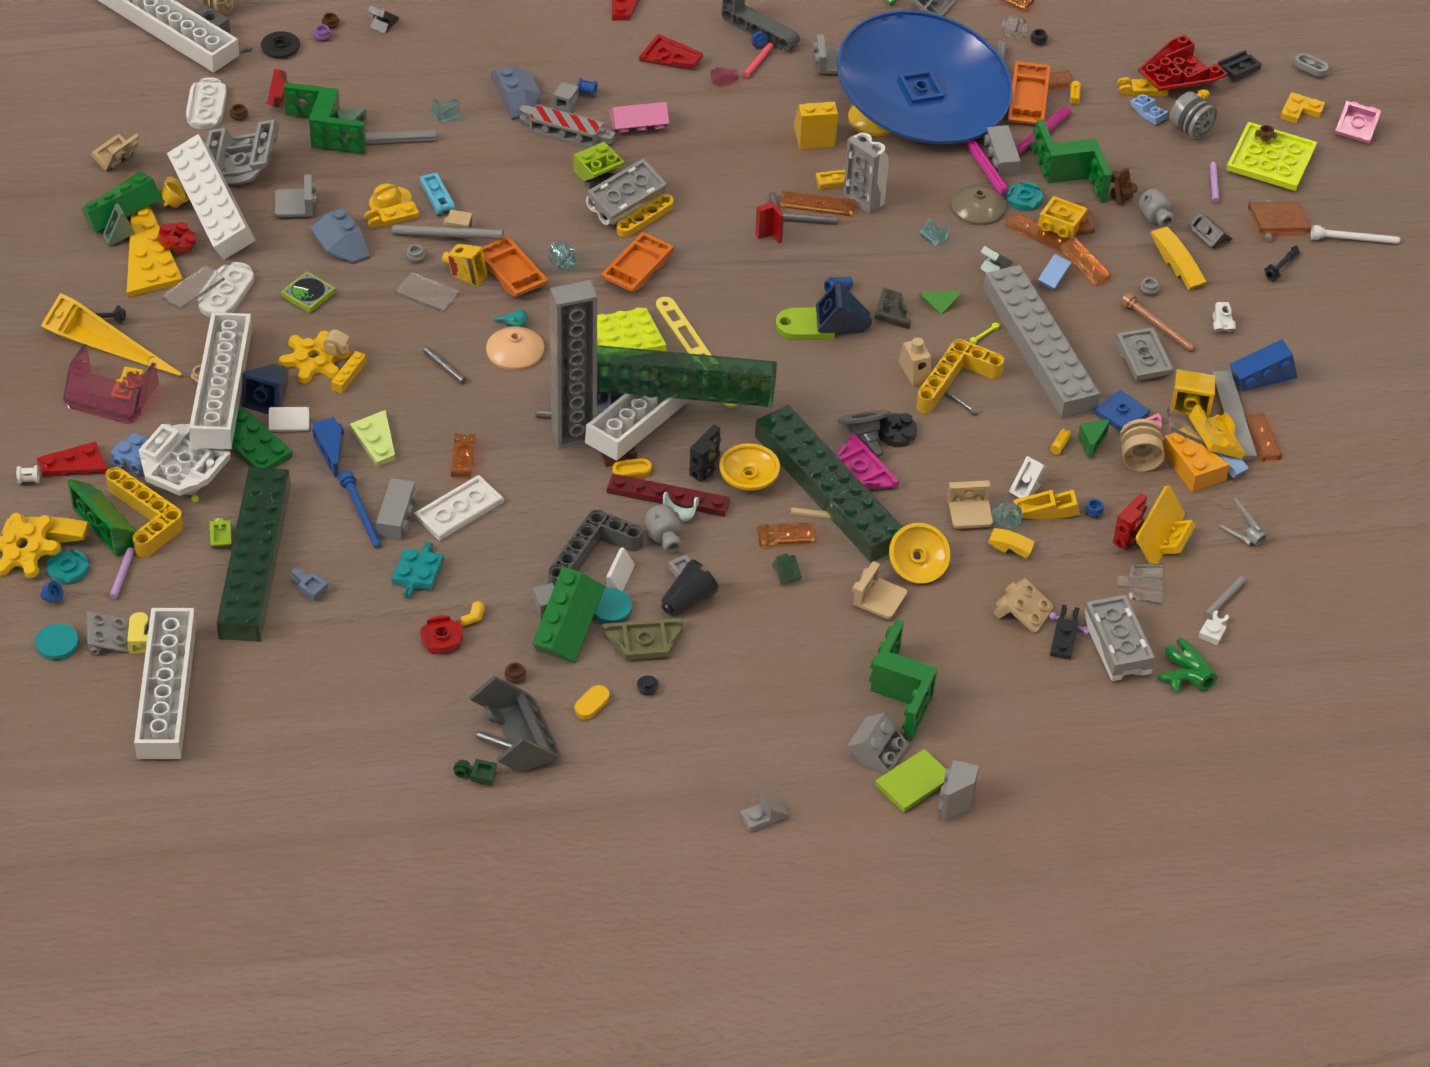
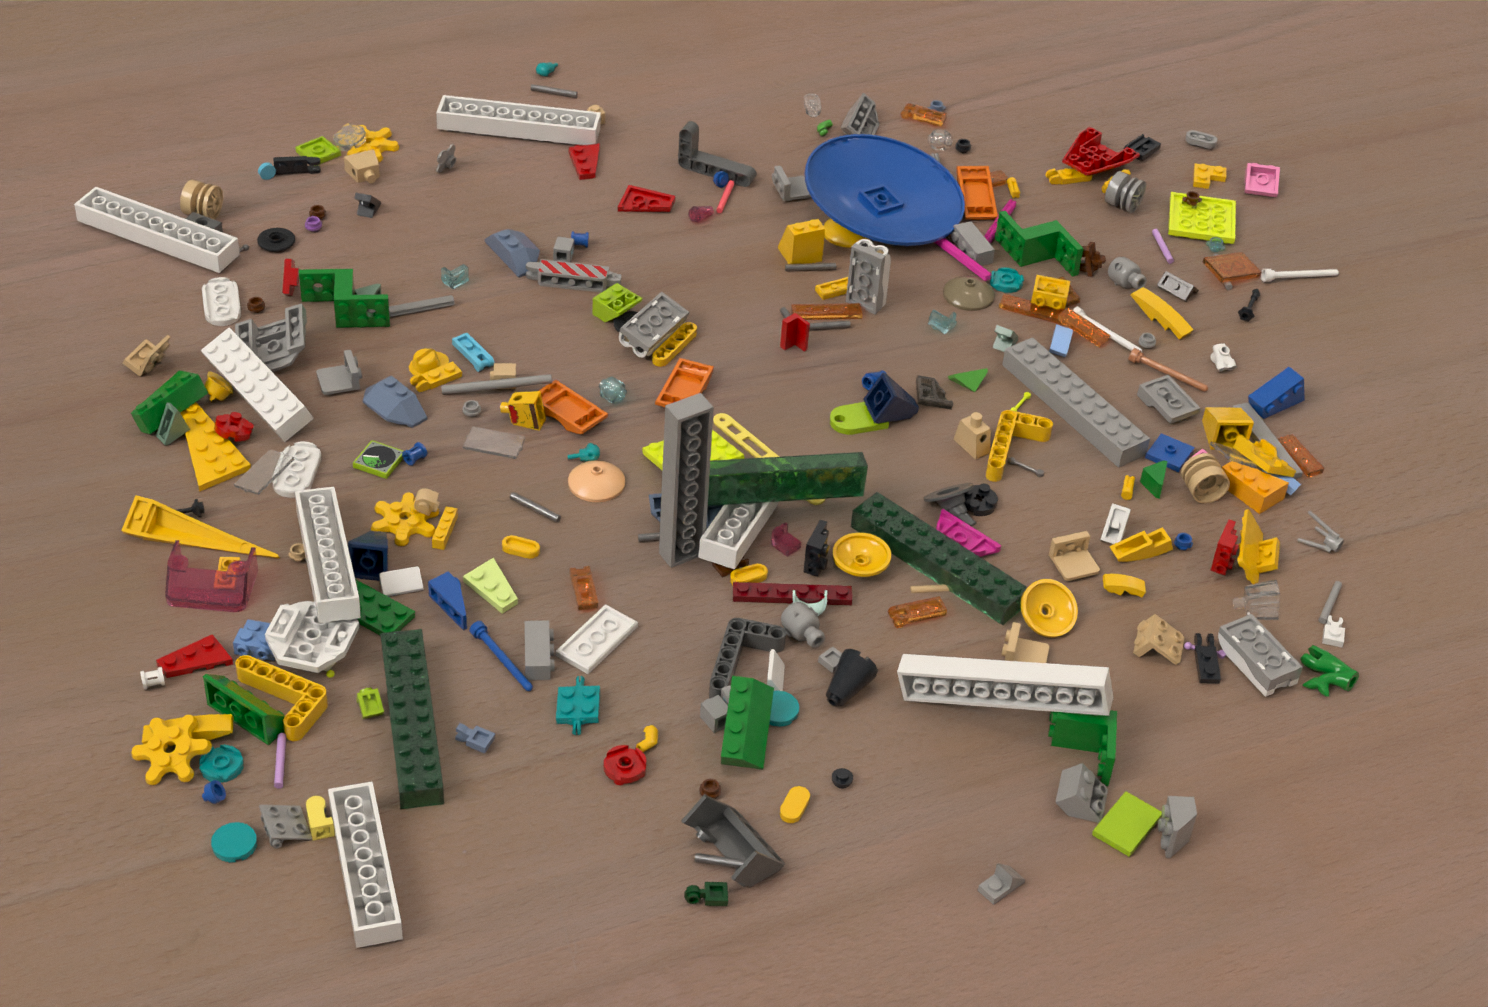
camera: 15 degrees left, 5 degrees down
olive wing [602,618,683,660] -> none
bright pink slope [609,102,669,133] -> none
clear green bracket [772,554,802,584] -> none
clear light blue head [992,502,1022,528] -> none
light blue slope [1130,94,1169,125] -> none
none -> blue bush [402,442,428,466]
none -> yellow tile [502,535,540,559]
none -> clear pink bracket [771,523,801,557]
none -> flat silver bar [785,263,836,271]
none -> white brick [897,654,1113,716]
none -> white piece [1070,306,1142,353]
none -> clear light blue plate [1206,237,1225,252]

